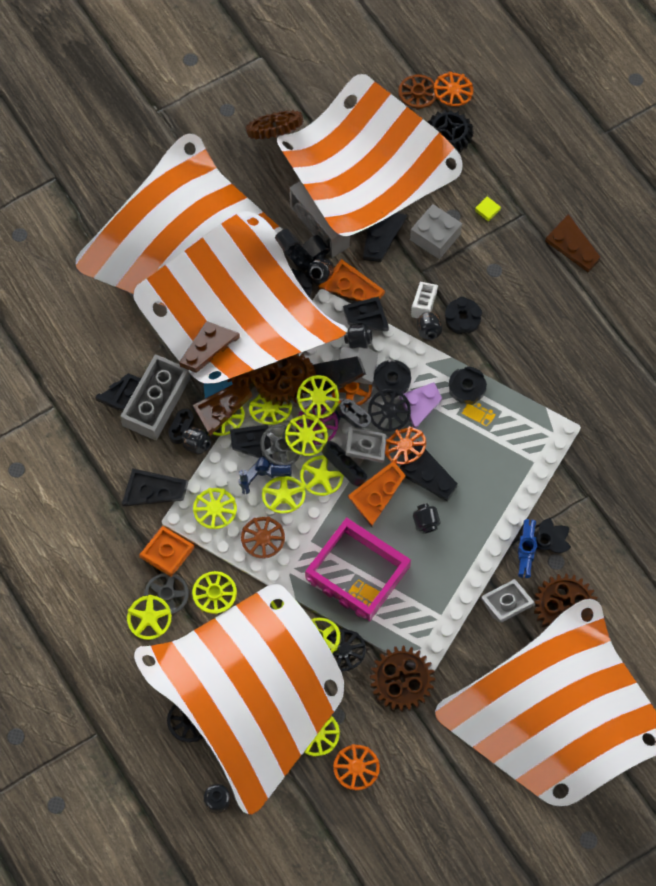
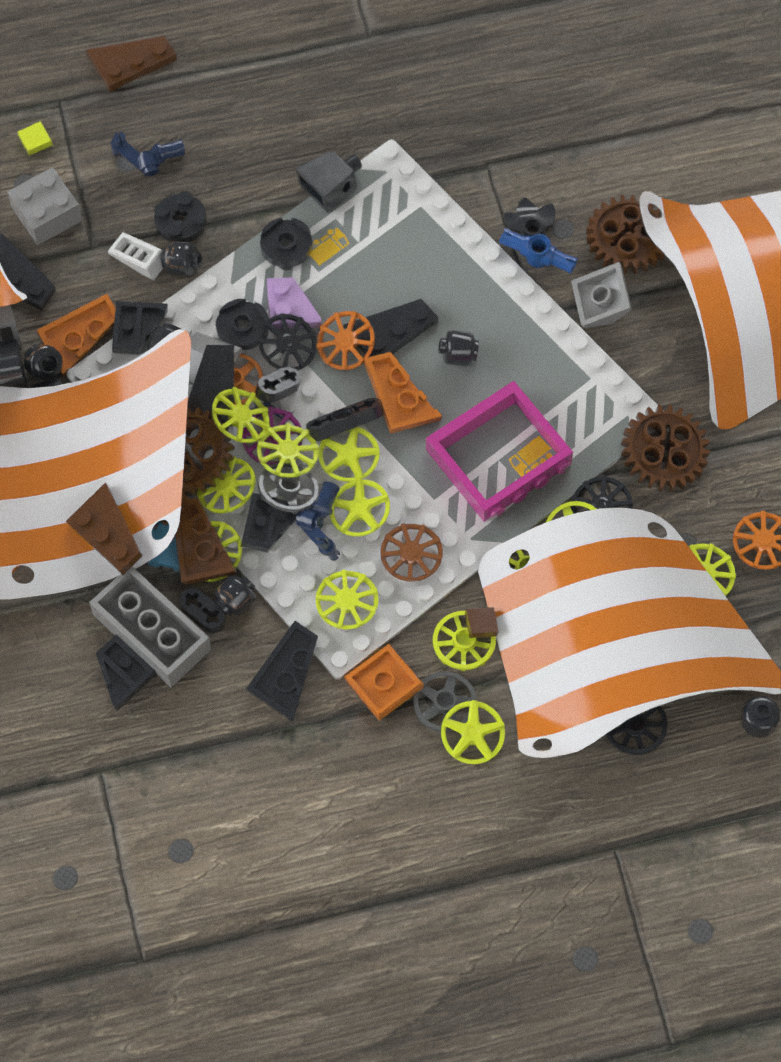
camera: 70 degrees left, 0 degrees up
light grey slope [345,427,386,463] -> none
none -> dark blue pin [111,131,185,177]
none -> black torso [296,152,362,213]
none -> reddish brown tile [465,607,499,638]

